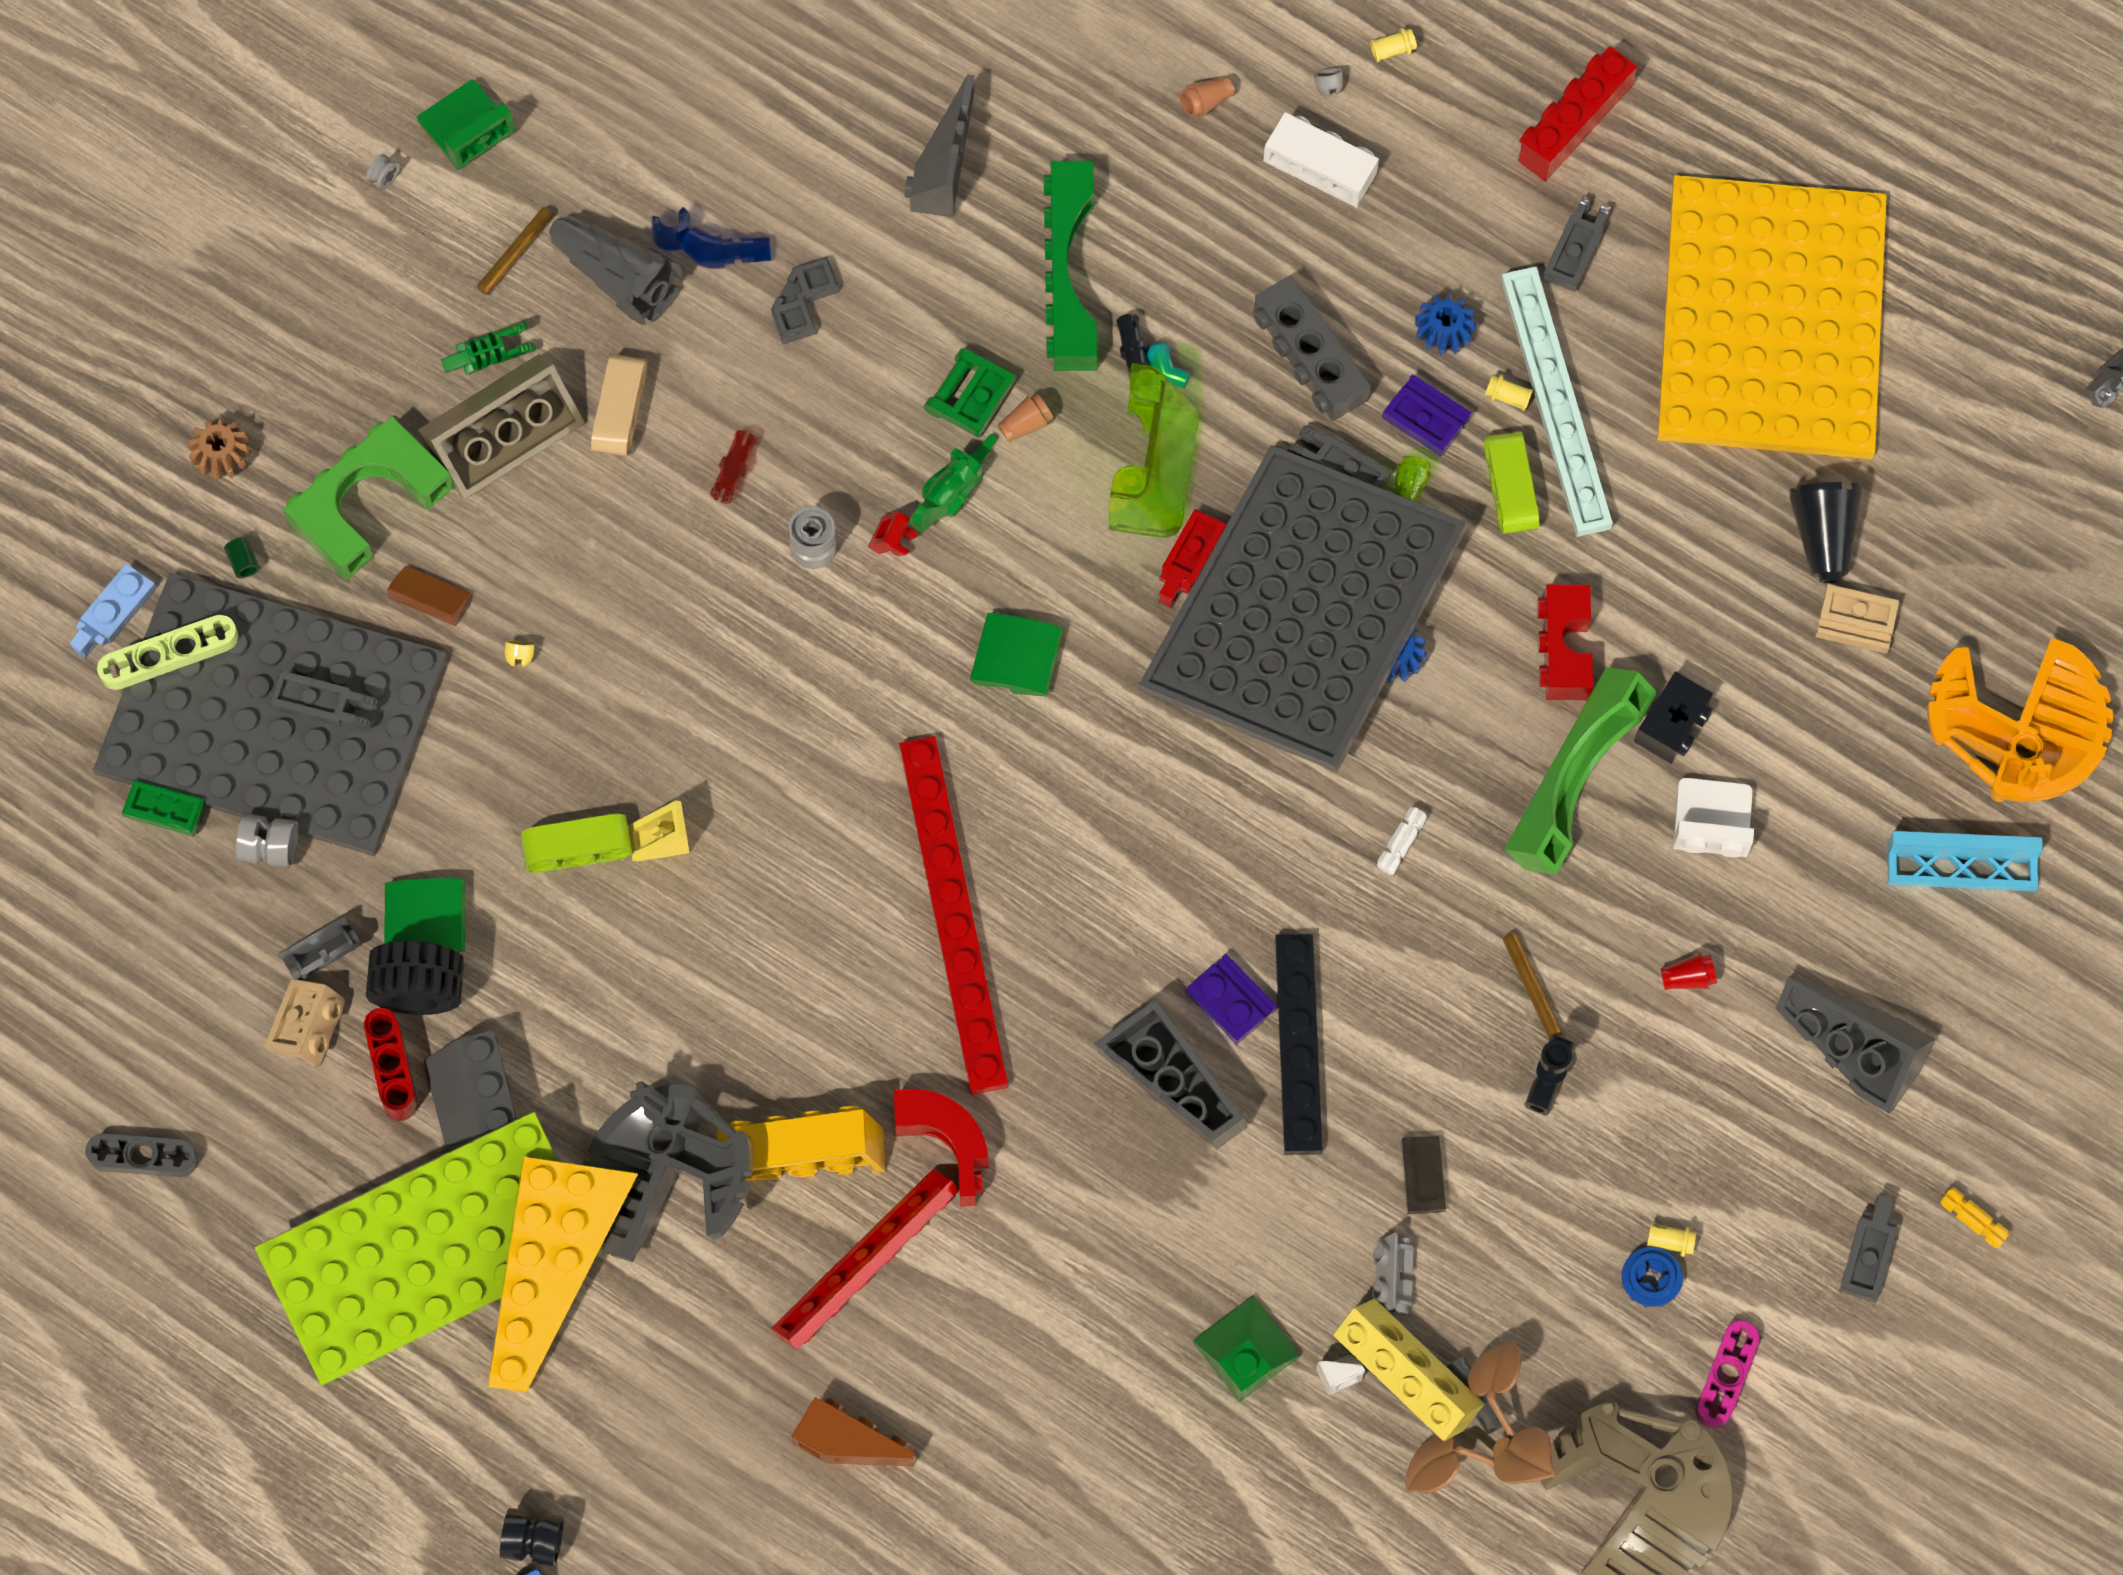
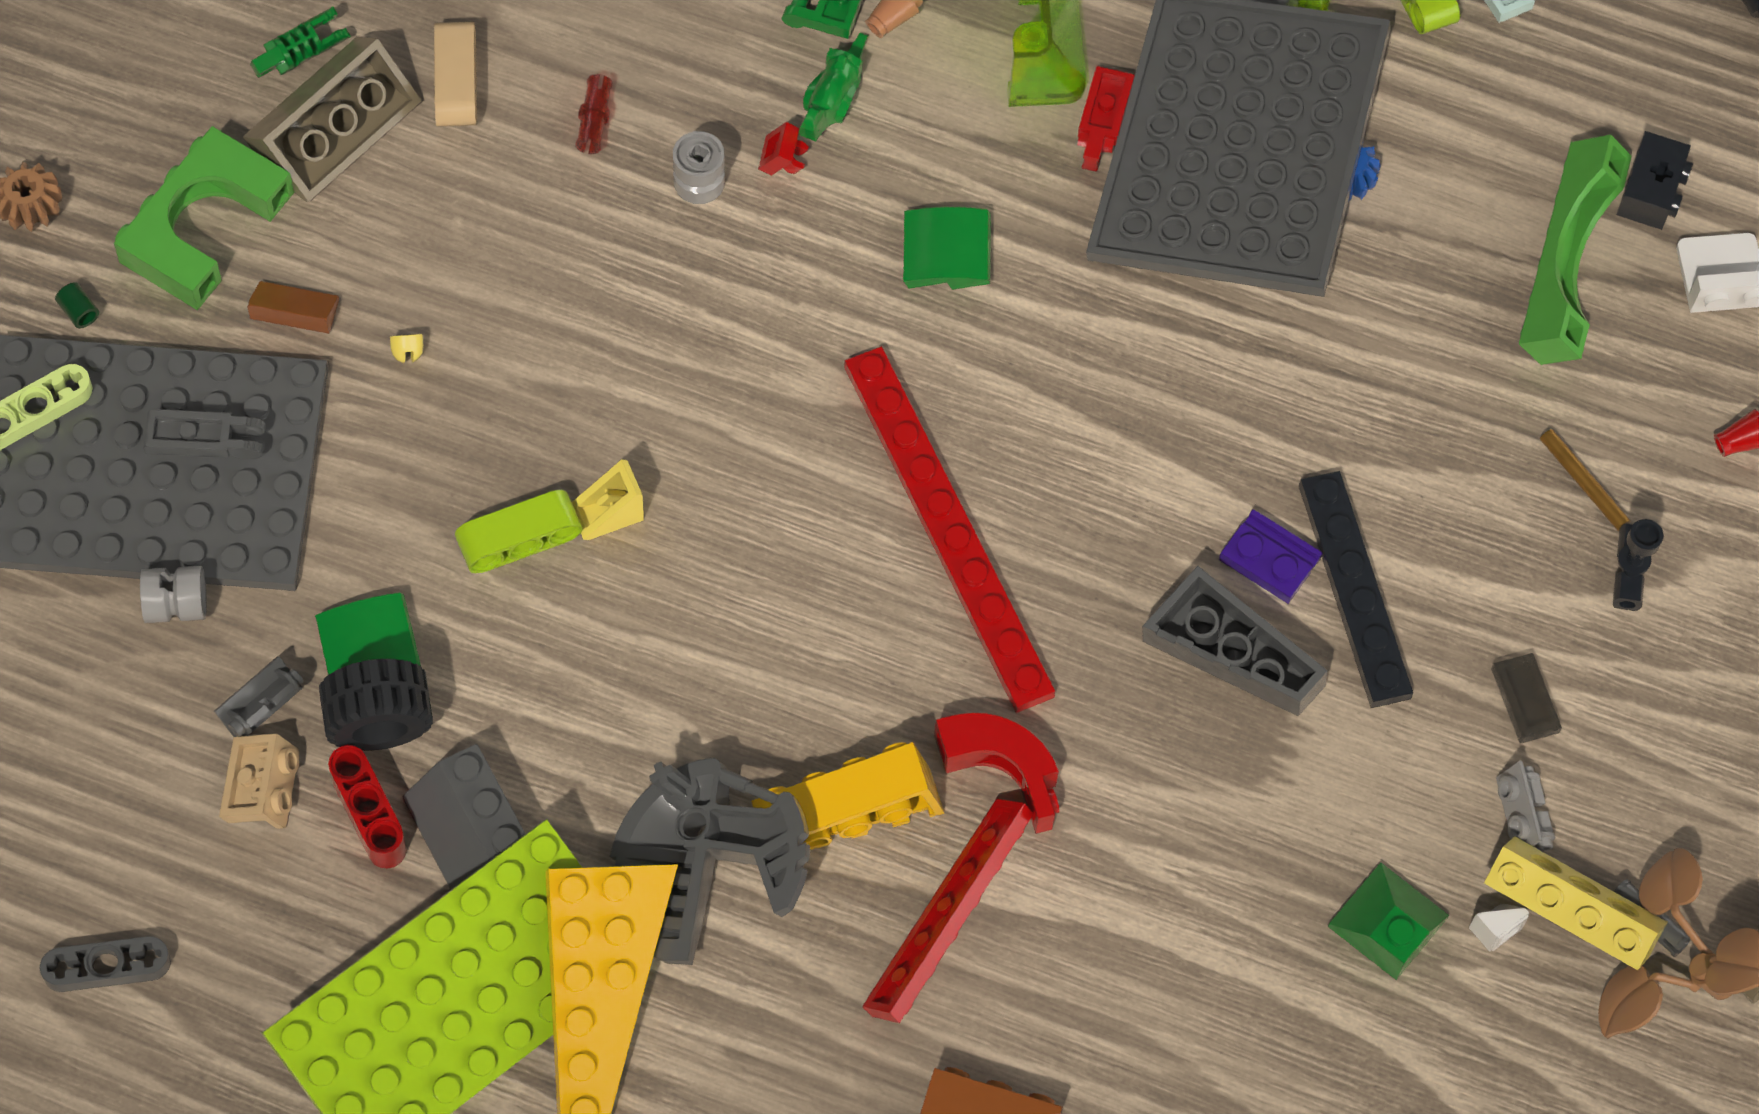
camera: 15 degrees left, 5 degrees down
green plate [122,779,205,837] -> none
white axle [1377,807,1427,875] -> none
red arch [1537,584,1594,700] -> none

